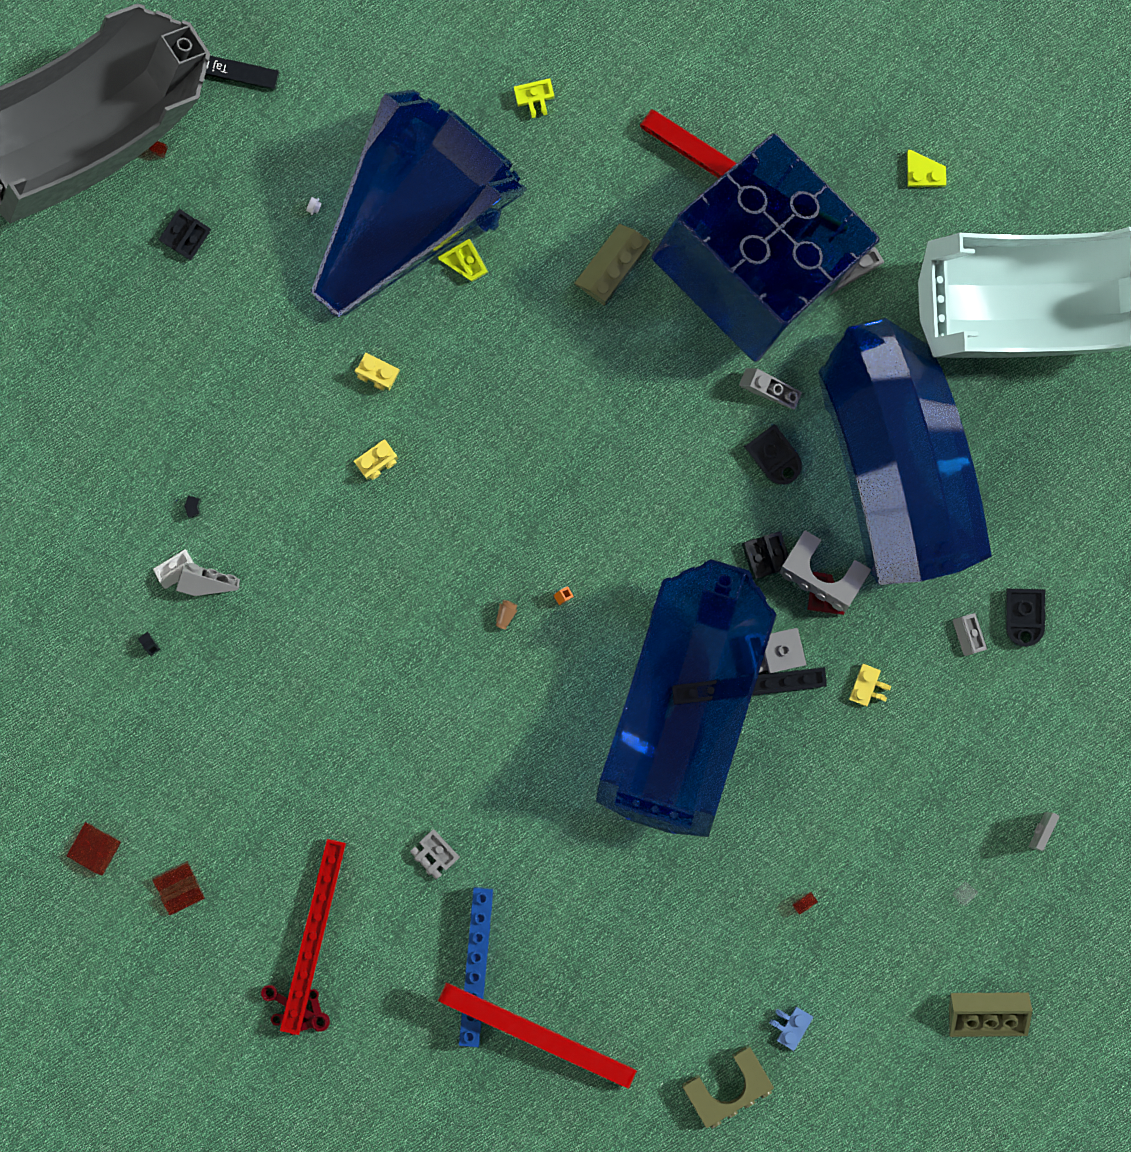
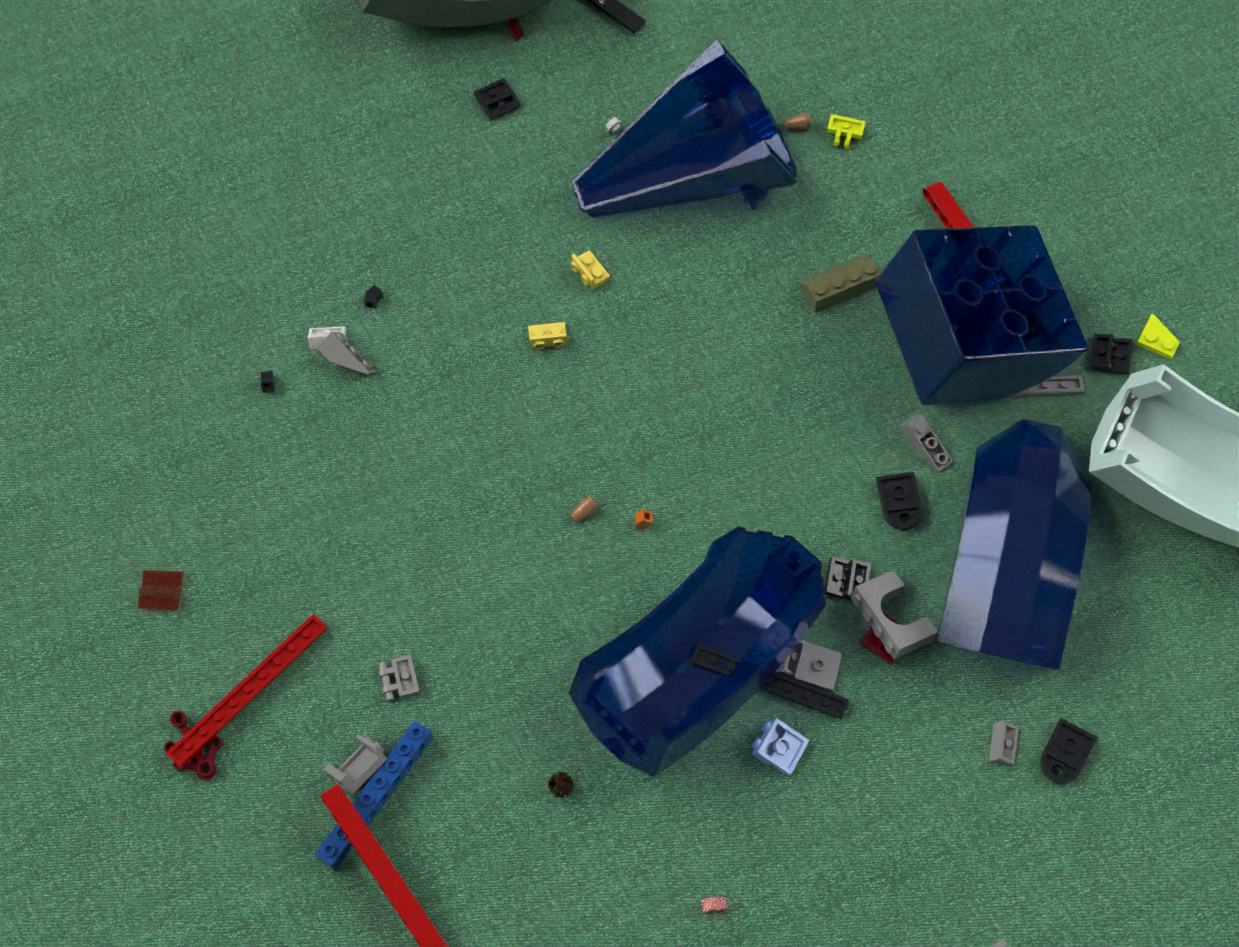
camera: 30 degrees right, 20 degrees down
clear red slope [67,822,121,876] -> none
neon yellow wing [438,239,489,282] -> none
light yellow hinge [849,664,891,707] -> none
none -> light grey panel [323,734,387,795]
none -> dark brown gear [548,771,574,798]
none -> light blue plate [752,718,809,776]
none -> medium nougat cone [785,112,811,130]
none -> black slope [1090,334,1134,375]

